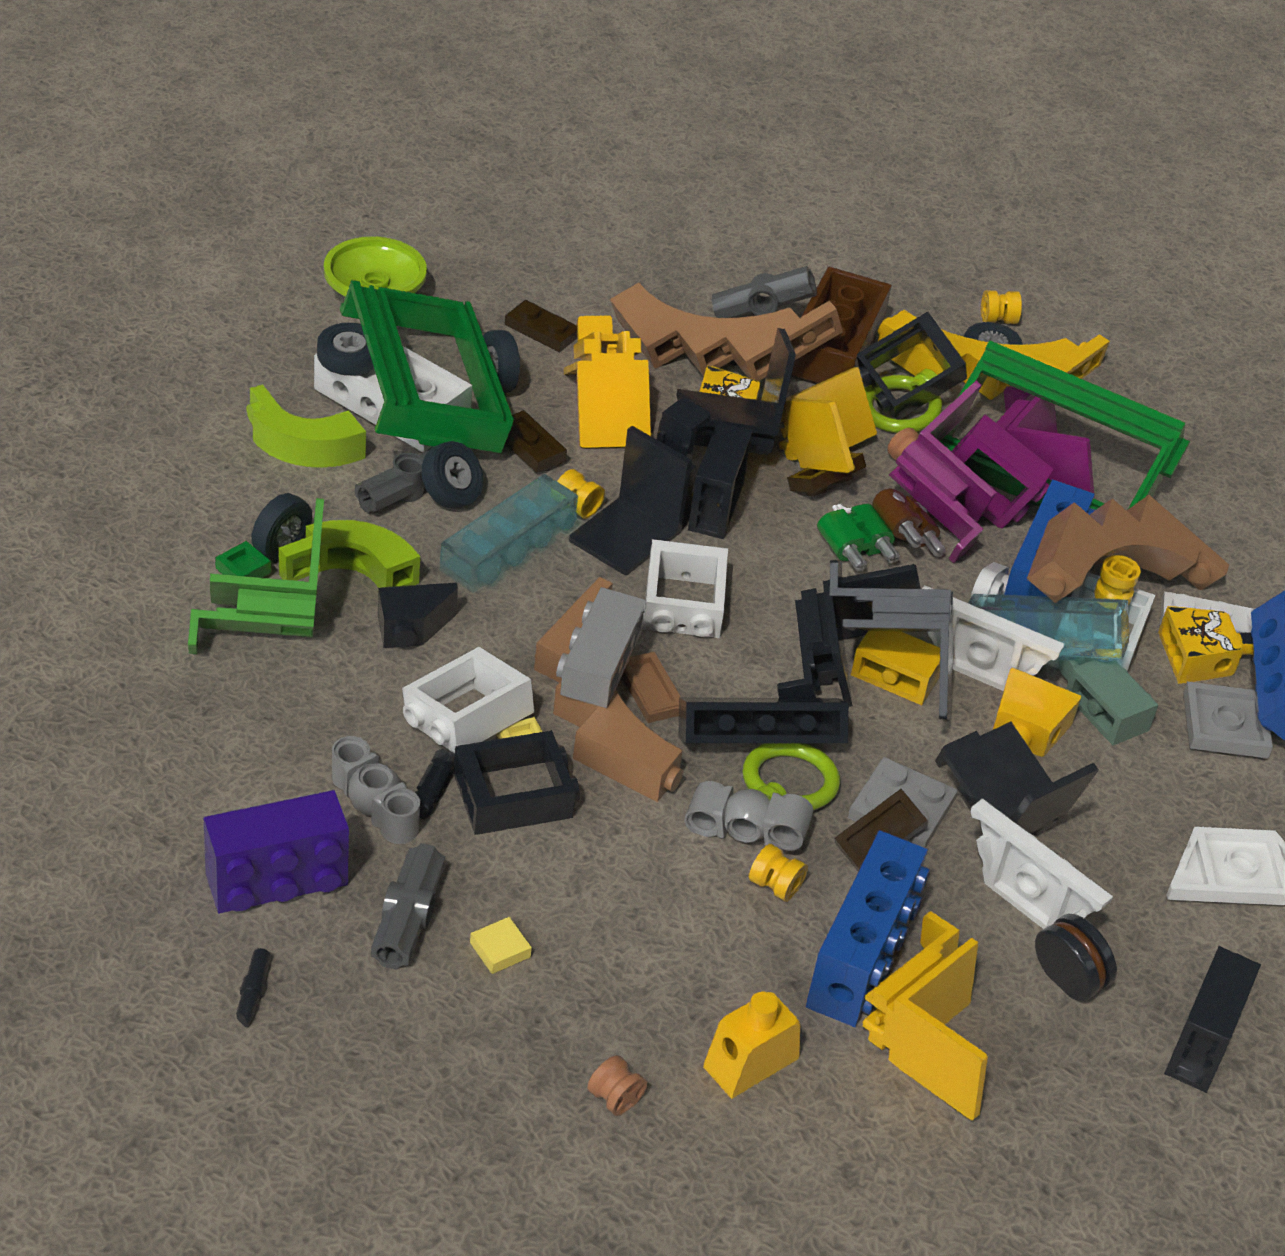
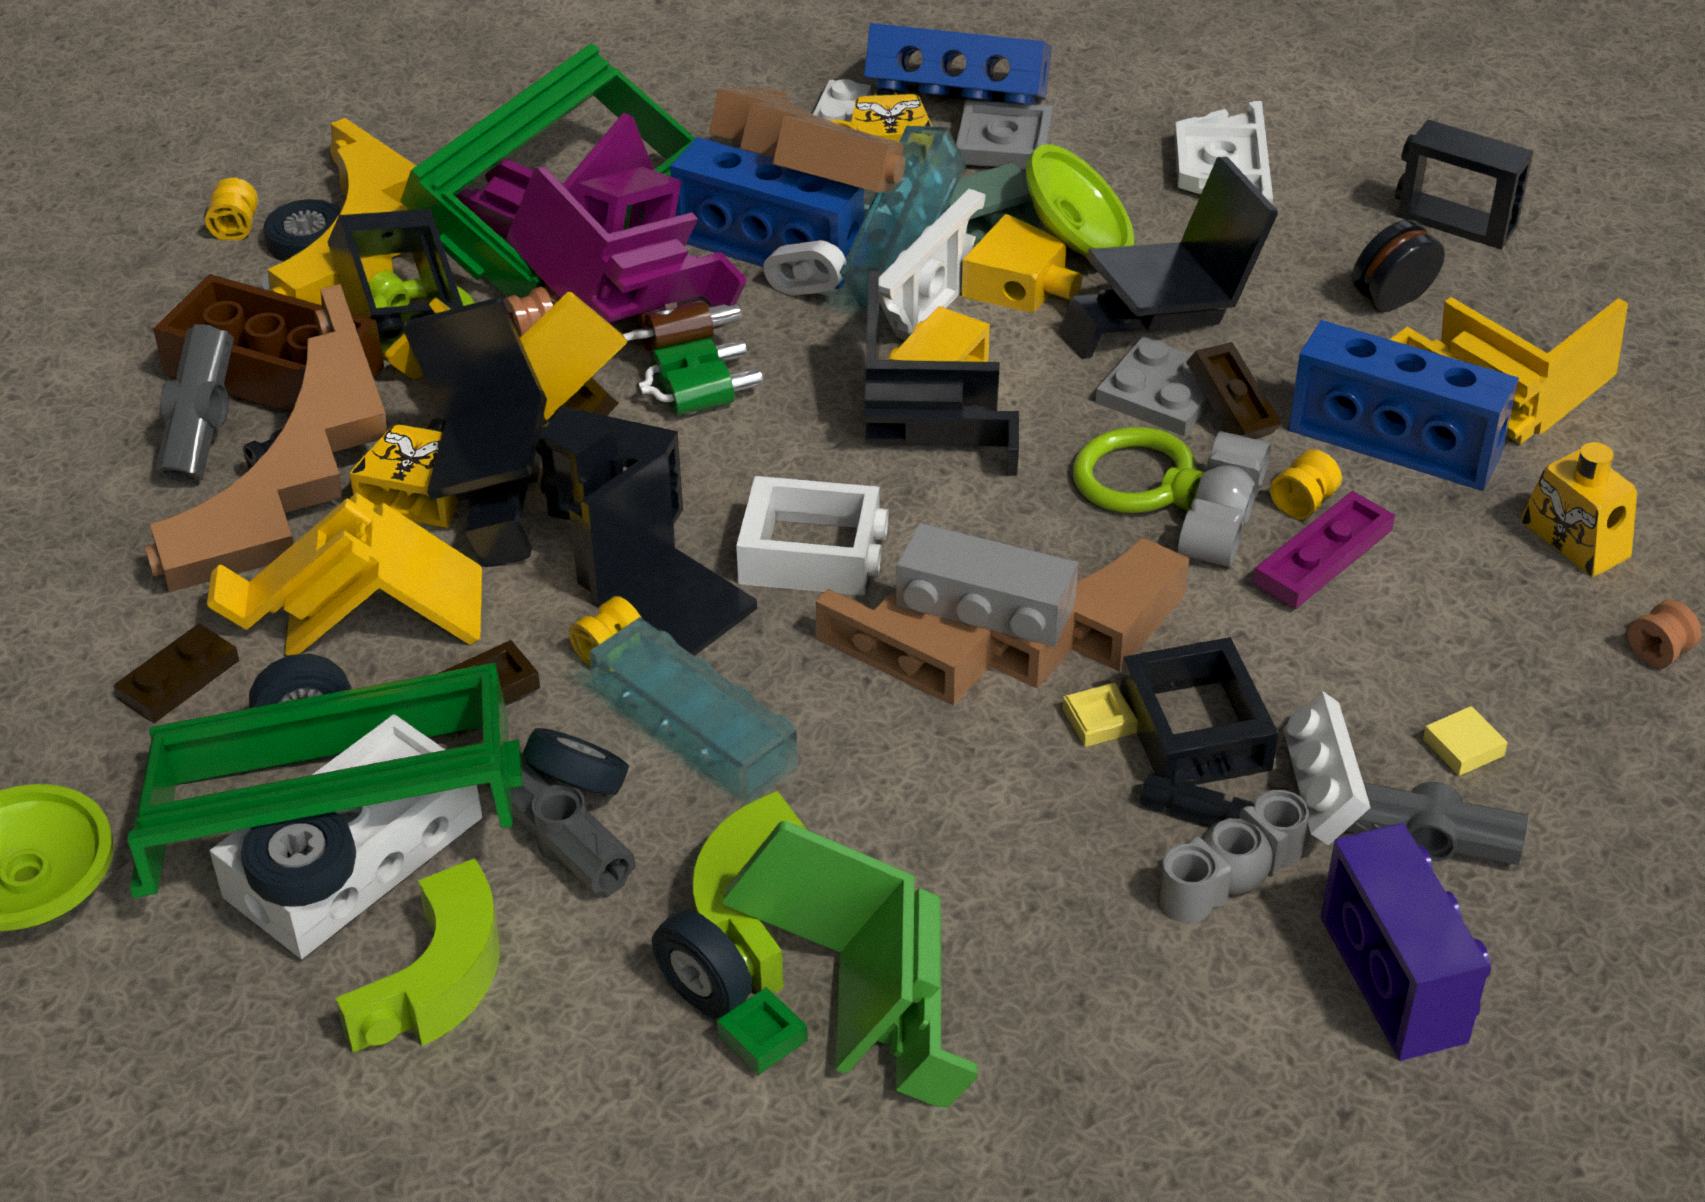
camera: 80 degrees left, 0 degrees up
black piece [236,948,271,1028] -> none
black slope [378,582,458,648] -> none
white window [402,647,534,753] -> none
black brick [678,697,849,744] -> none
piece [829,560,953,719] -> none
white wing [971,799,1113,929] -> none
none -> lime dish [1025,144,1134,256]
none -> magenta plate [1253,490,1395,609]
none -> white plate [1283,691,1371,845]

